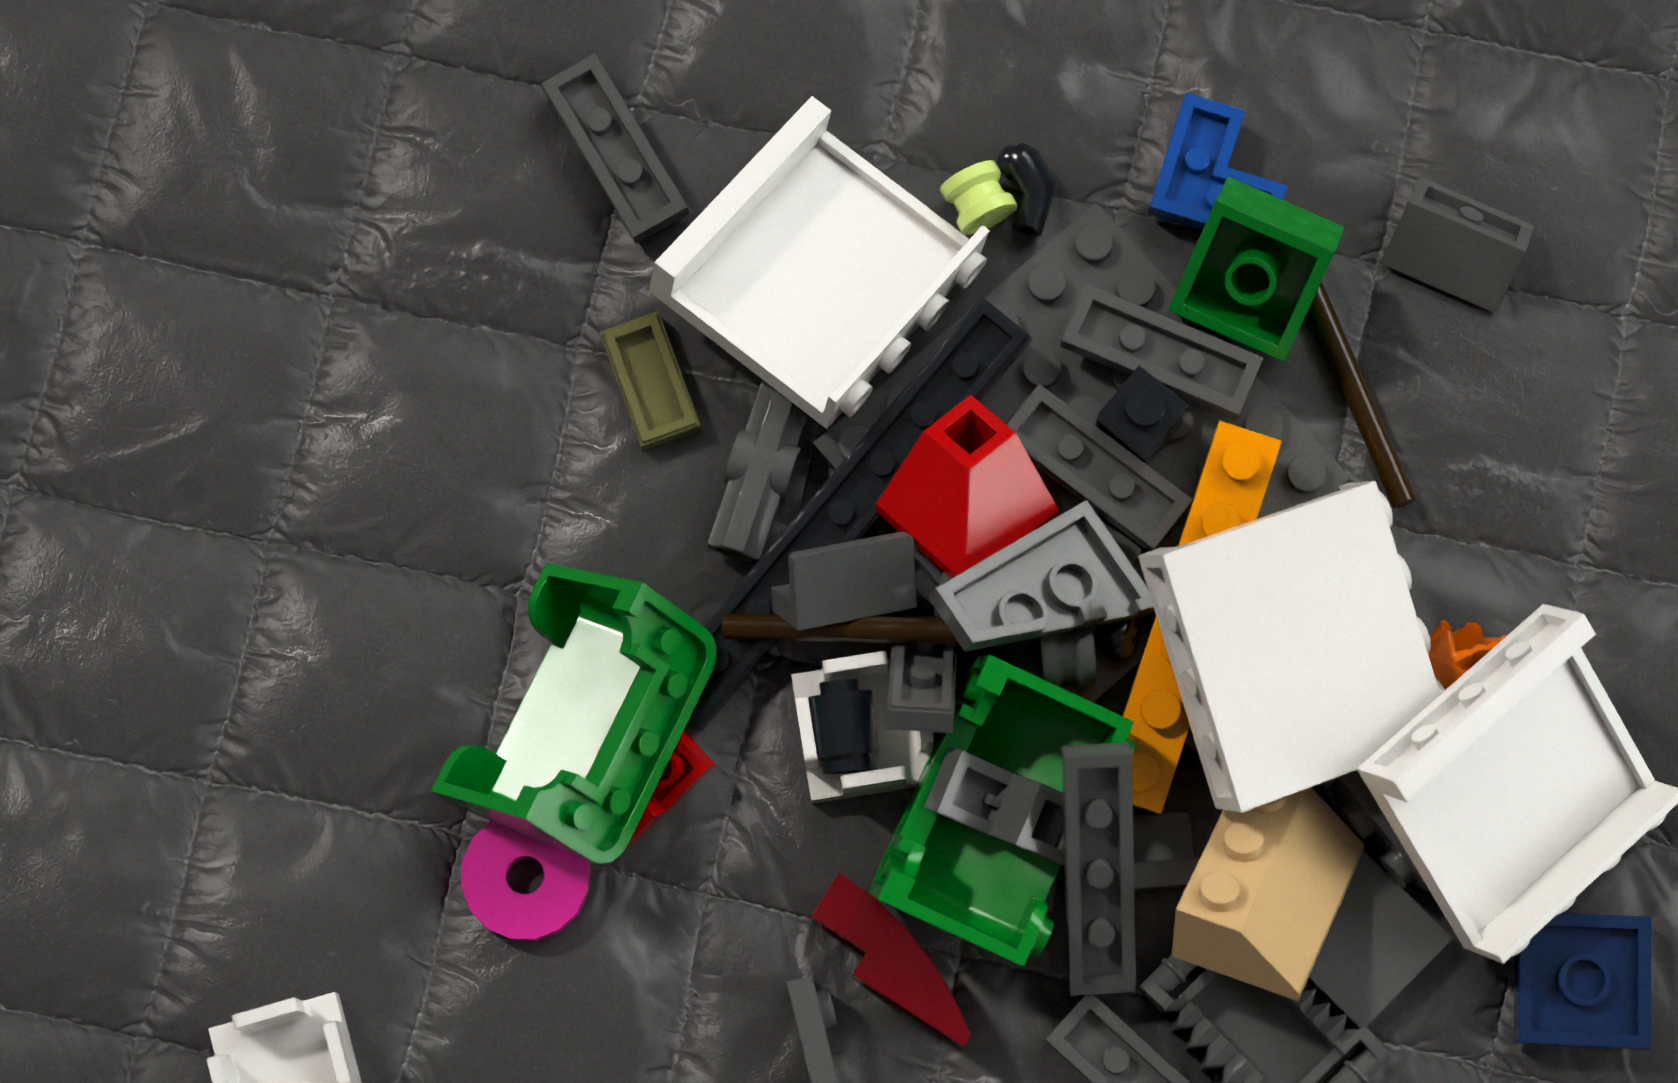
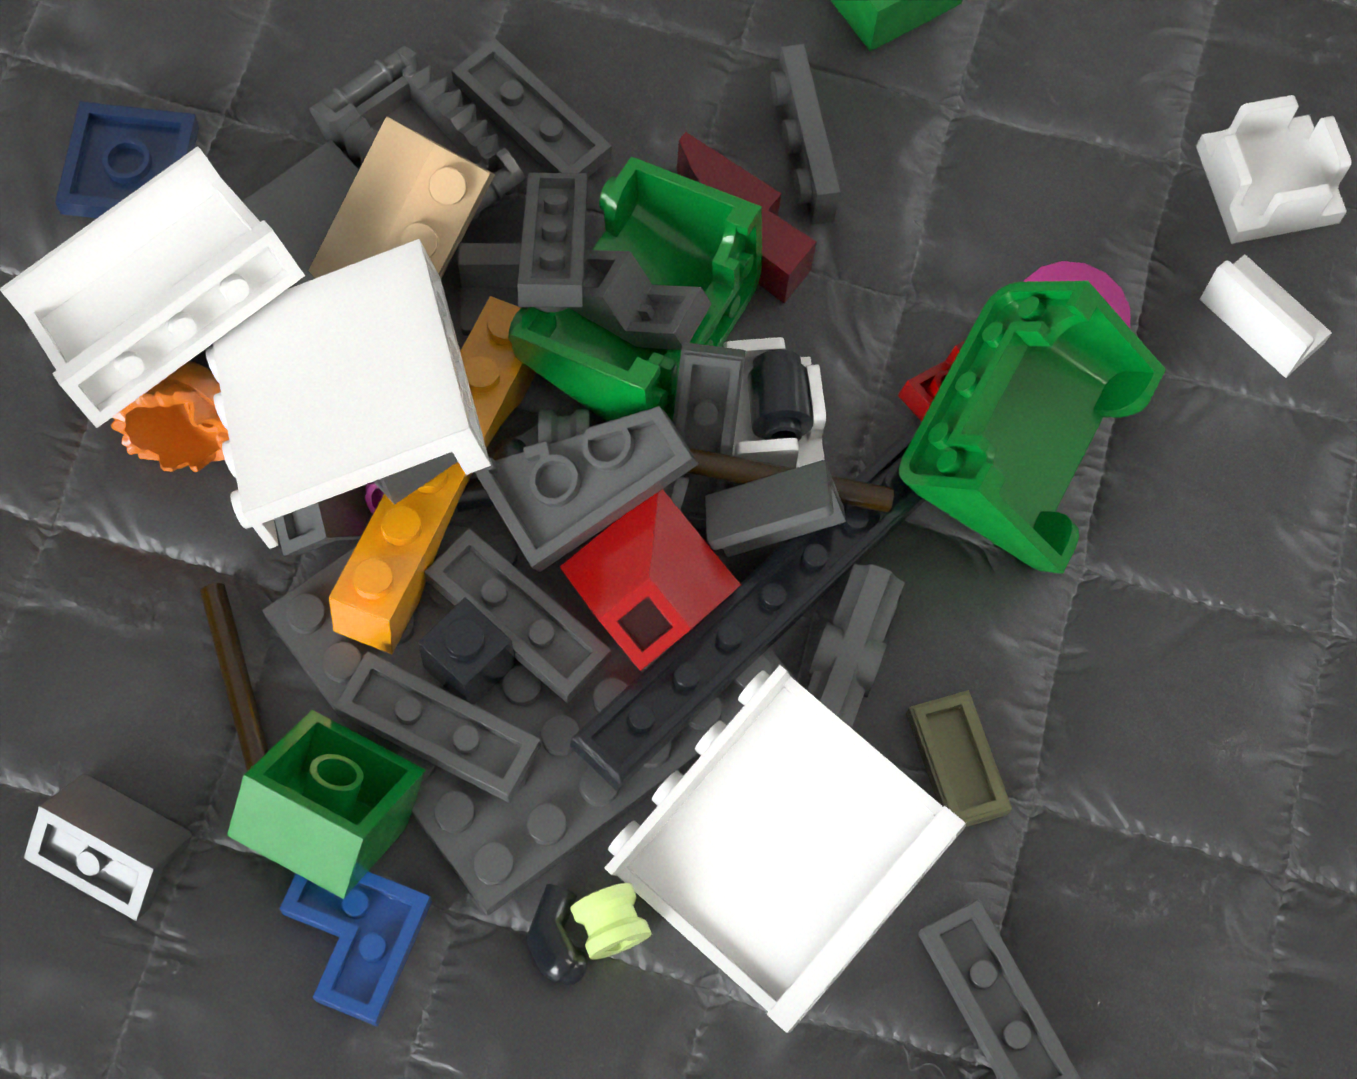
camera: 175 degrees right, 10 degrees down
none -> white panel [1200,254,1332,378]

